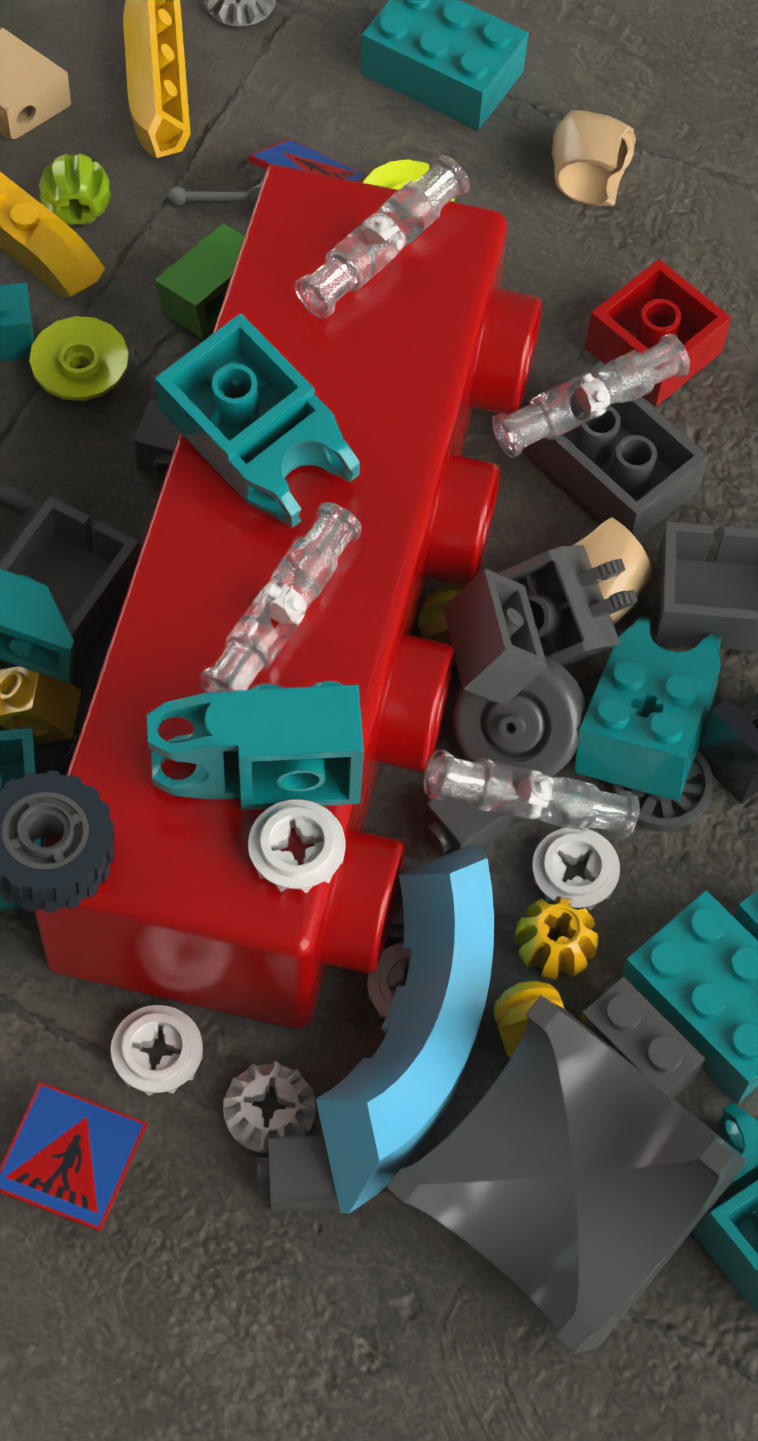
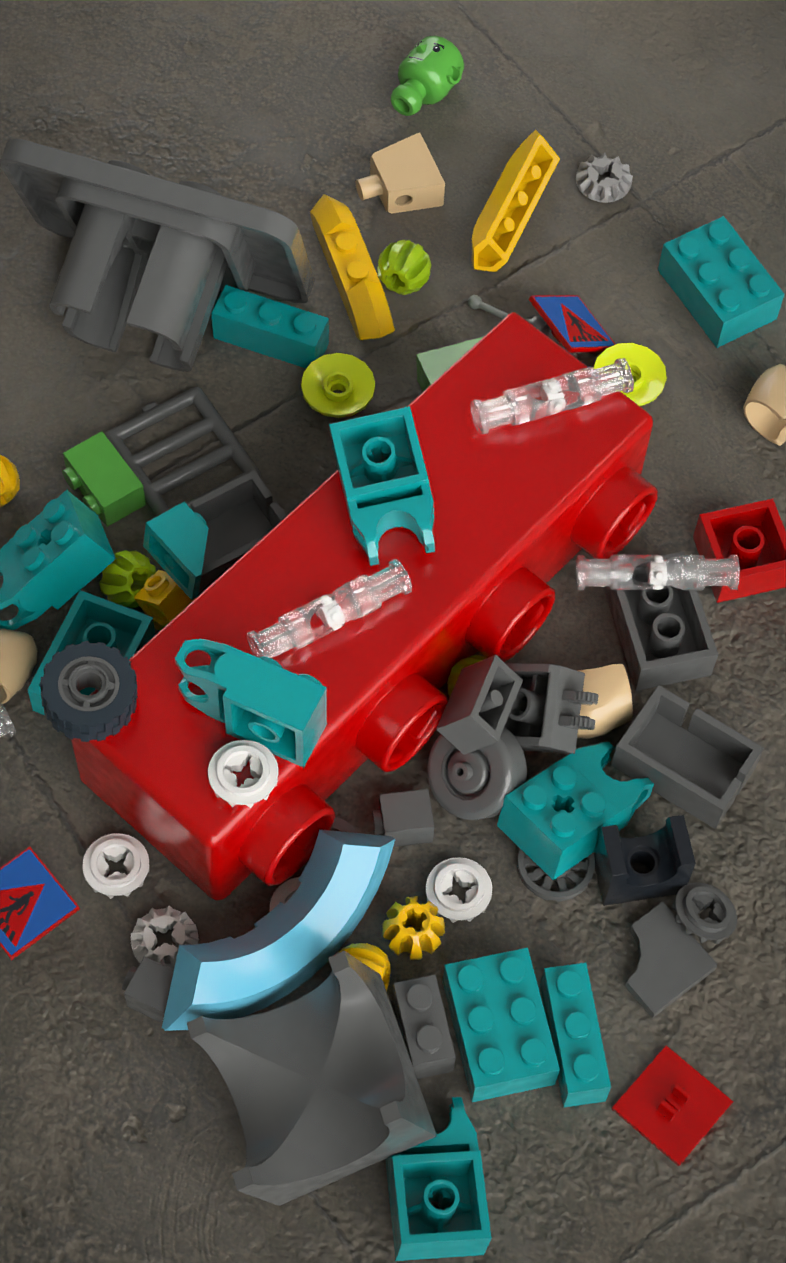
camera: 30 degrees right, 0 degrees up
clear piece [423,749,640,840] -> none

